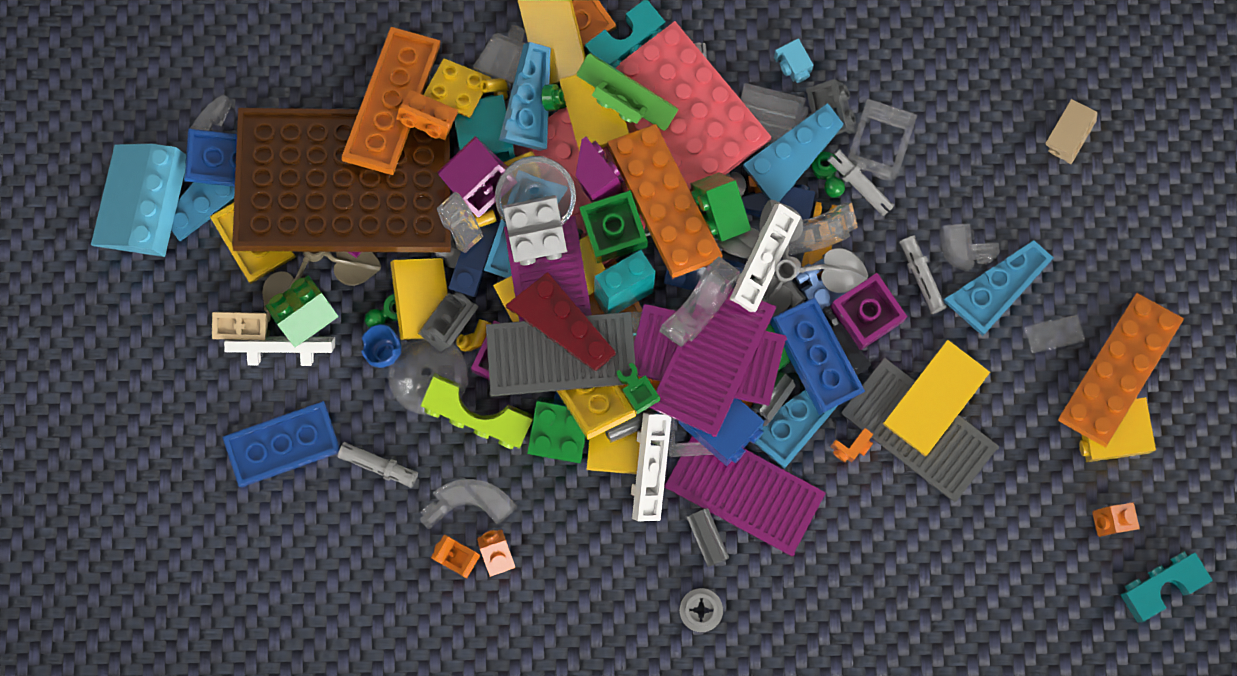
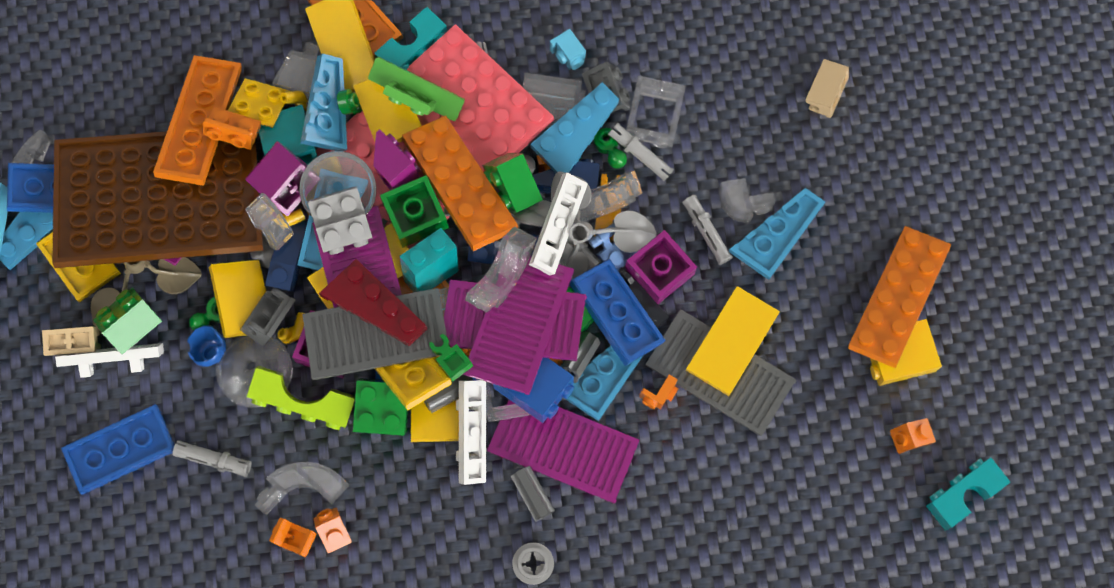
camera: 10 degrees left, 5 degrees down
clear slope [1025,314,1085,353] -> none

